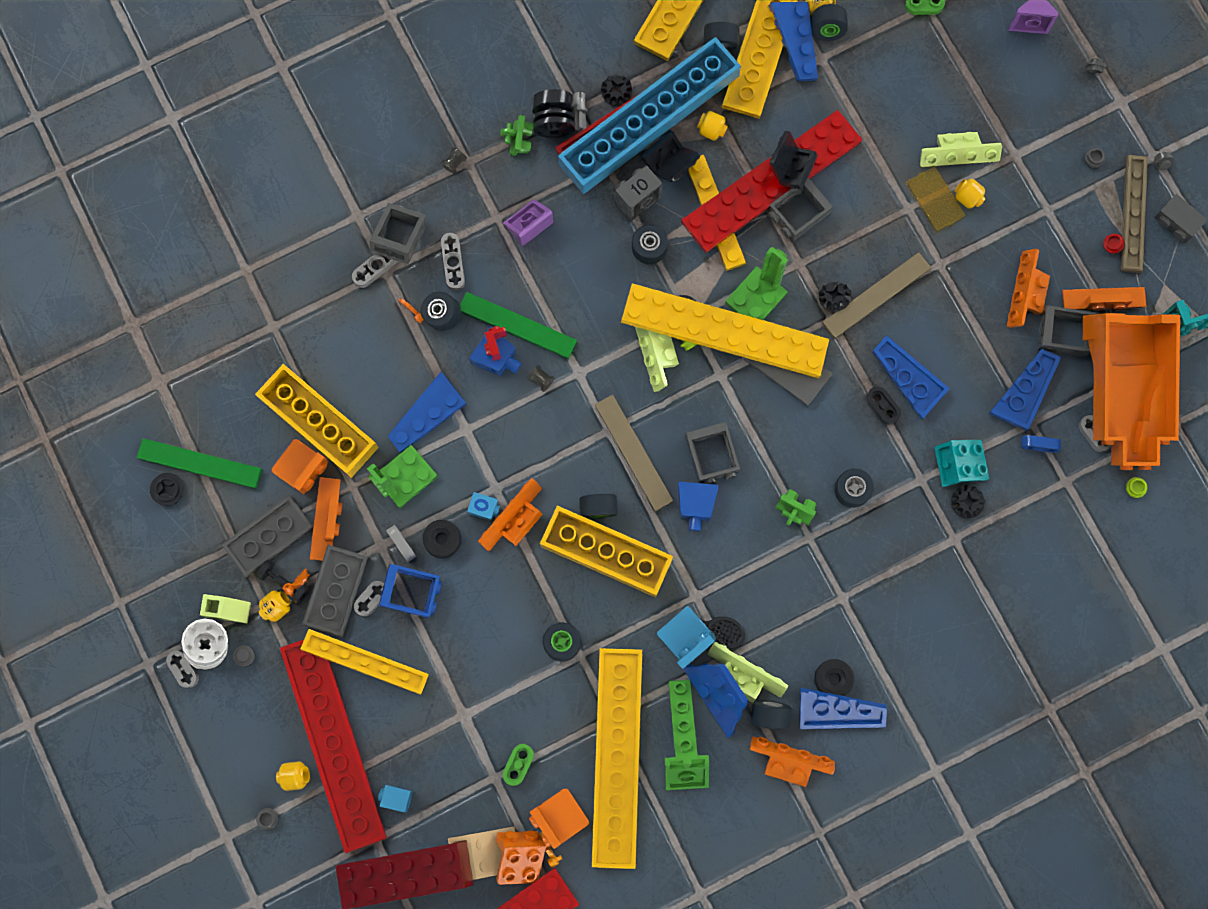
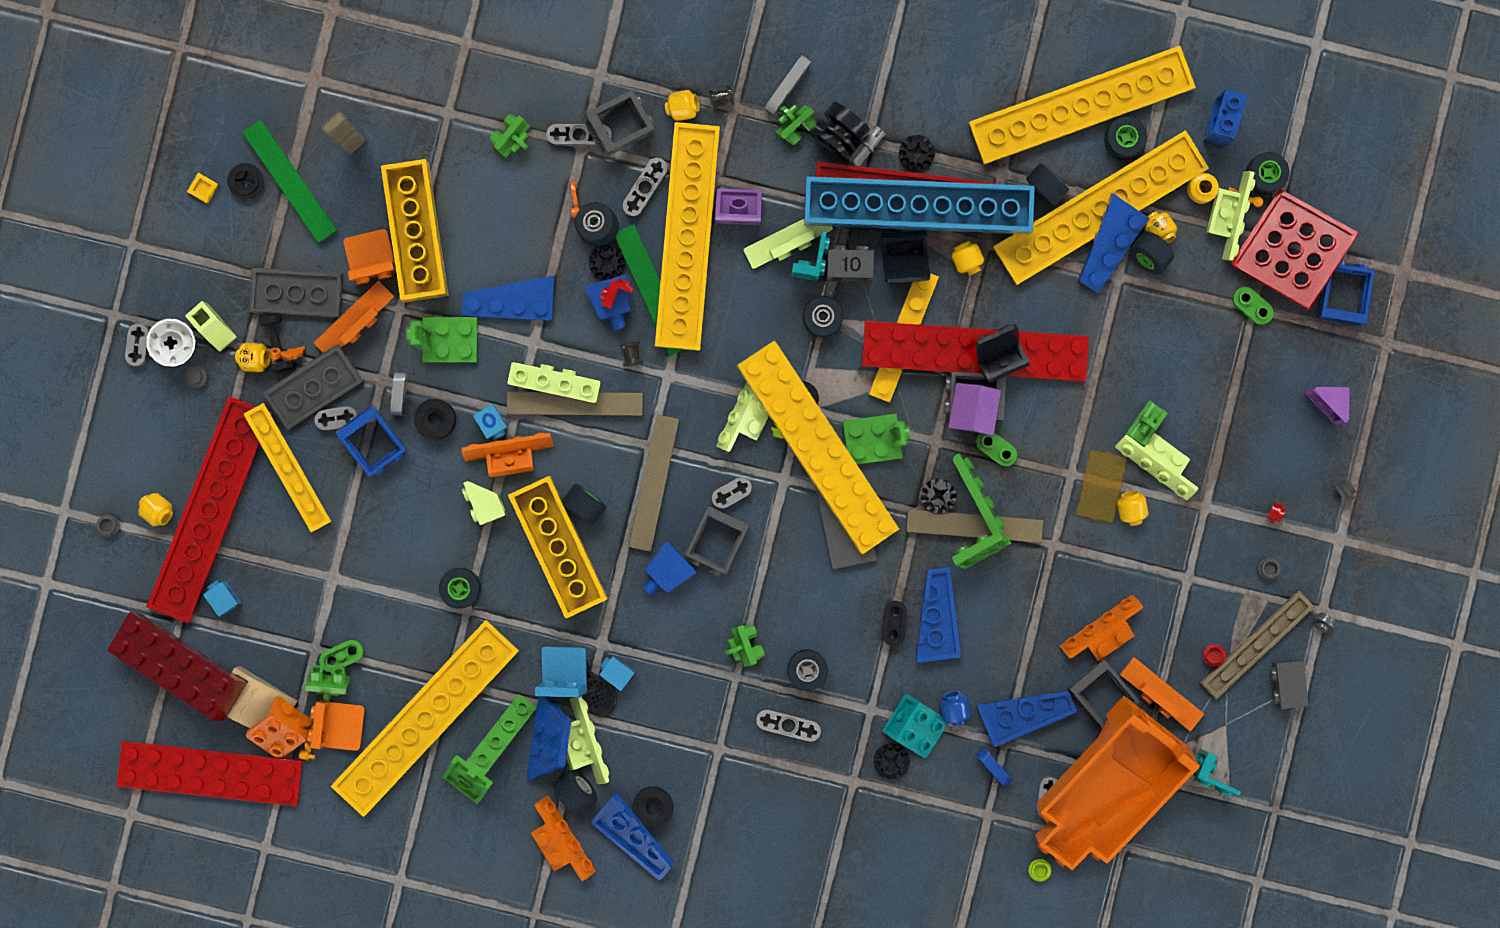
camera: 35 degrees right, 10 degrees up
none -> yellow tile [187,173,219,204]
none -> bright green hips [305,665,350,702]
none -> dark tan tile [322,112,367,155]
none -> yellowish green slope [462,481,507,525]
none -> bright green hips [489,114,531,158]
none -> dark tan tile [507,392,643,416]
none -> yellowish green bracket [508,362,600,403]
none -> black gear [589,245,625,280]
none -> dark azure brick [599,656,635,691]
none -> yellow plate [655,122,720,351]
none -> yellow head [665,90,700,122]
none -> light grey beam [712,477,752,509]
none -> yellowish green bracket [743,219,833,269]
none -> light grey beam [756,709,821,742]
none -> light grey beam [765,55,811,115]
none -> teal bracket [791,231,830,281]
none -> blue head [939,691,971,726]
none -> medium lavender slope [948,383,1001,435]
none -> bright green bracket [952,453,1012,569]
none -> bright green plate [976,433,1017,466]
none -> bright green hips [1125,400,1168,446]
none -> red plate [1267,502,1286,524]

